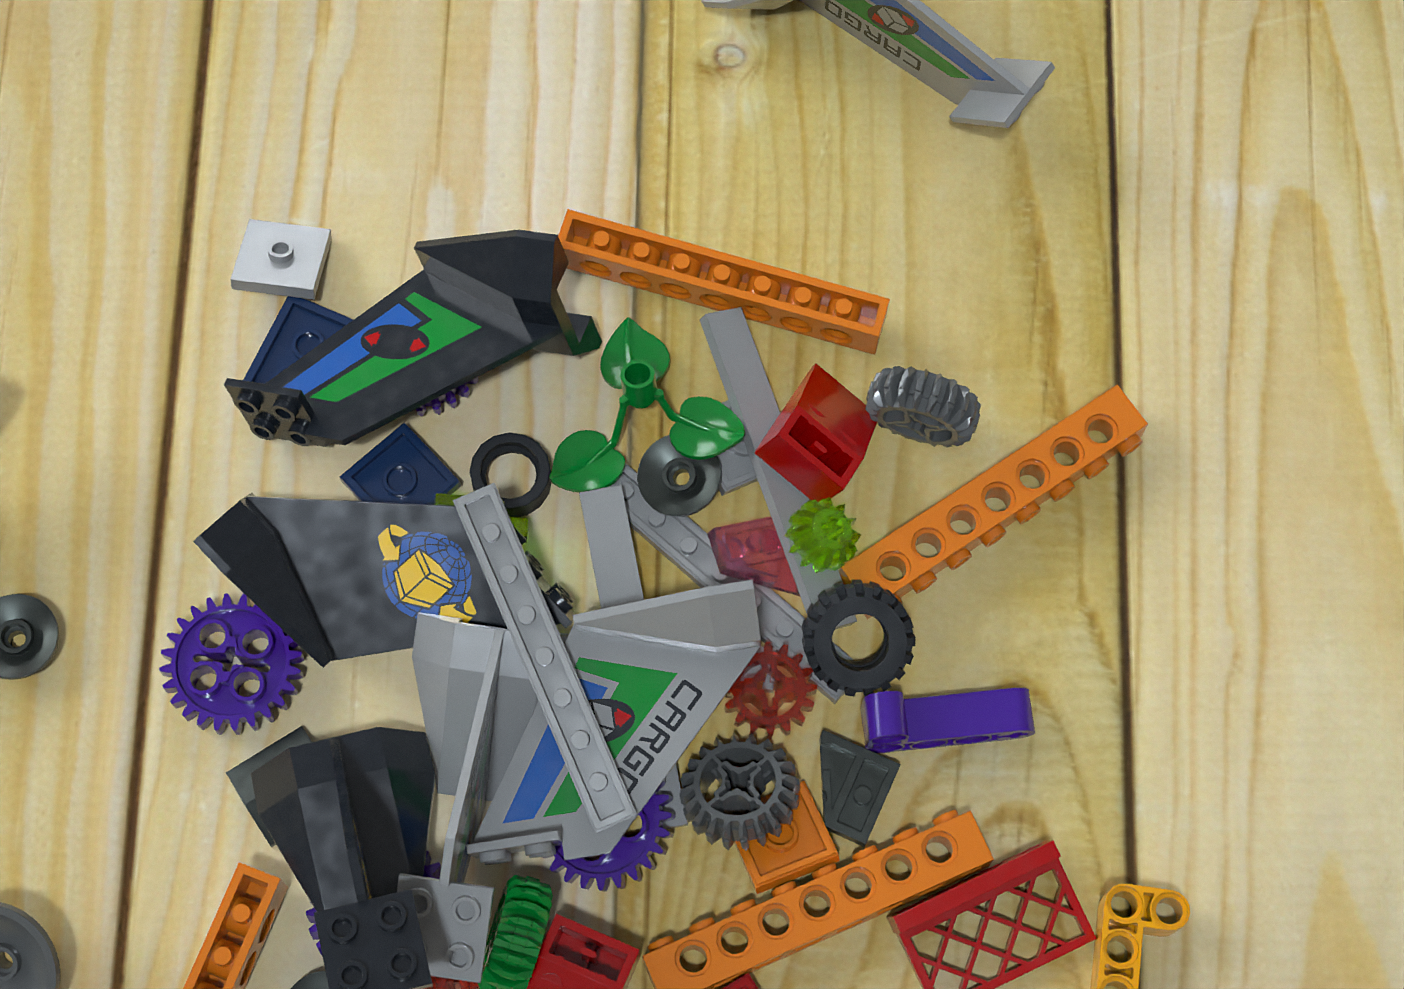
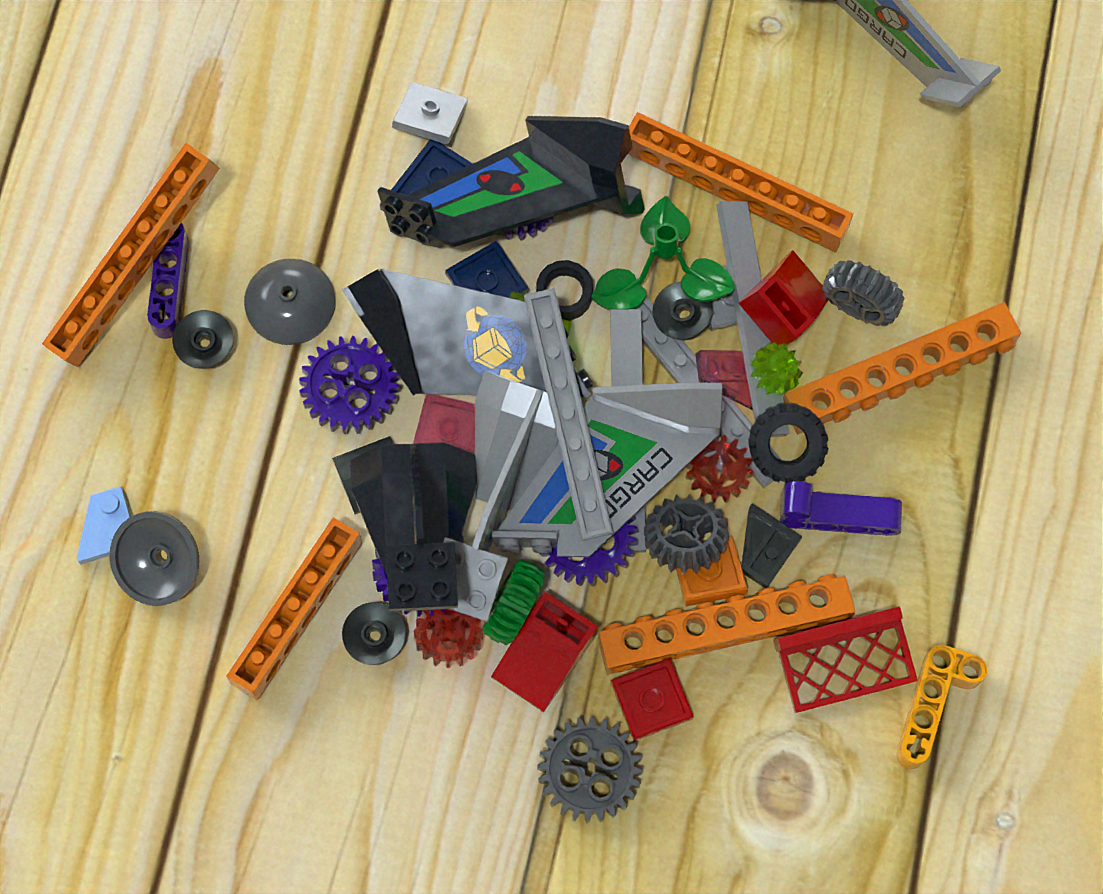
camera: 10 degrees right, 0 degrees up
none -> dark grey dish [244,259,335,345]
none -> clear pink plate [413,394,475,454]

